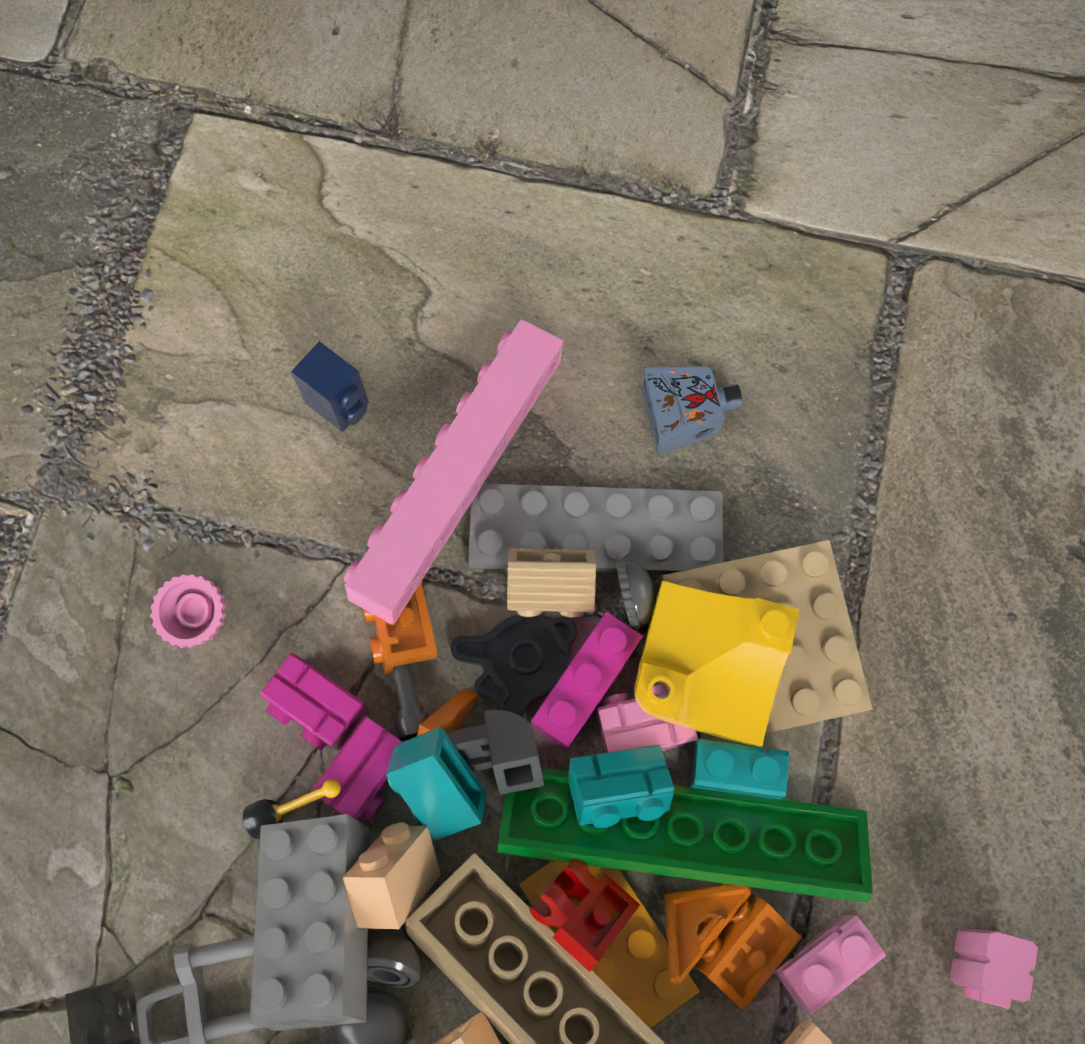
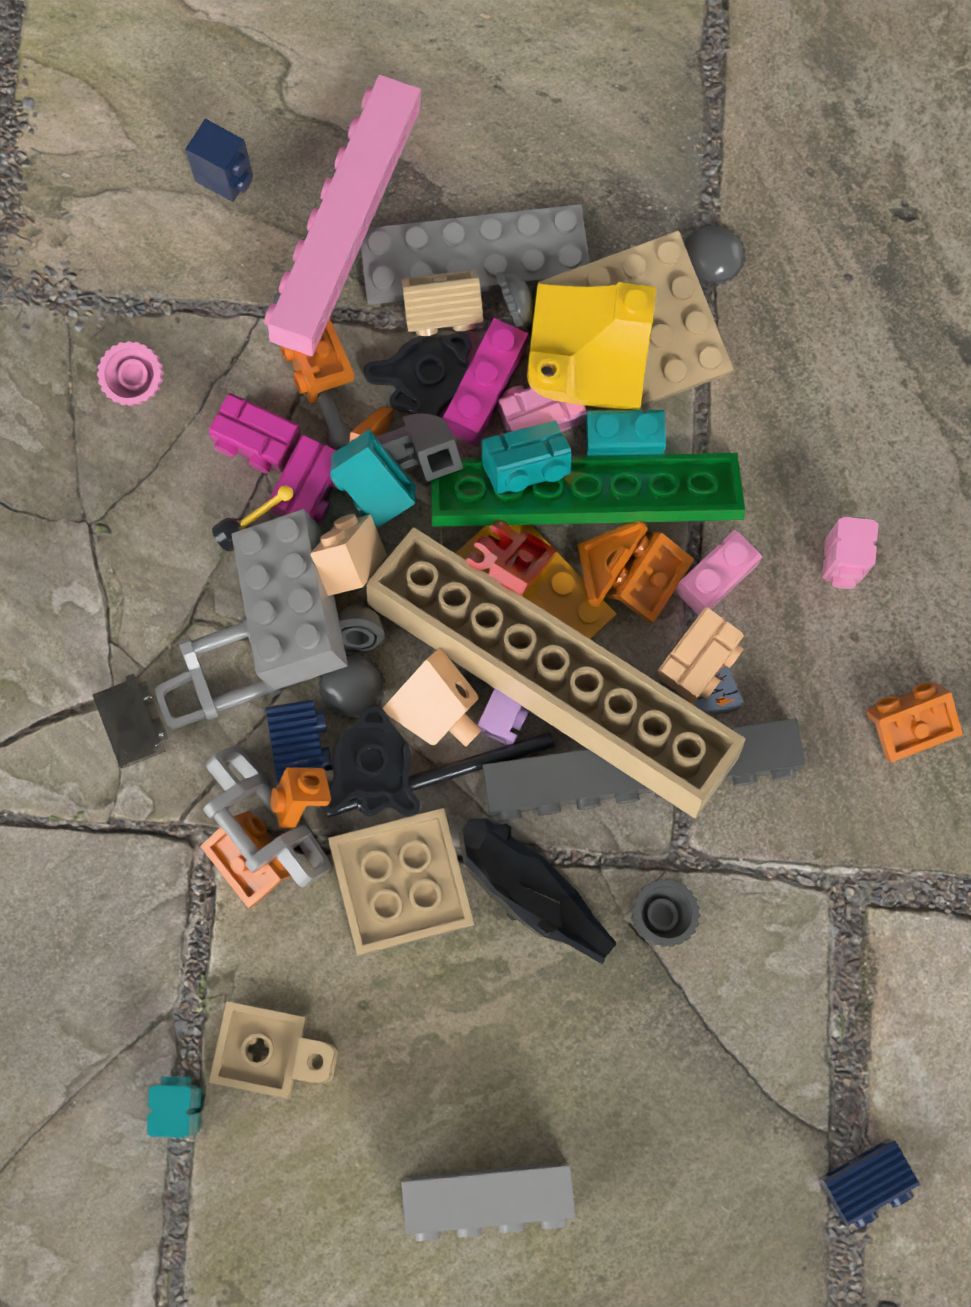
camera: 10 degrees left, 5 degrees up
sand blue torso [641,366,742,455] -> none
none -> dark grey hat [684,224,746,286]

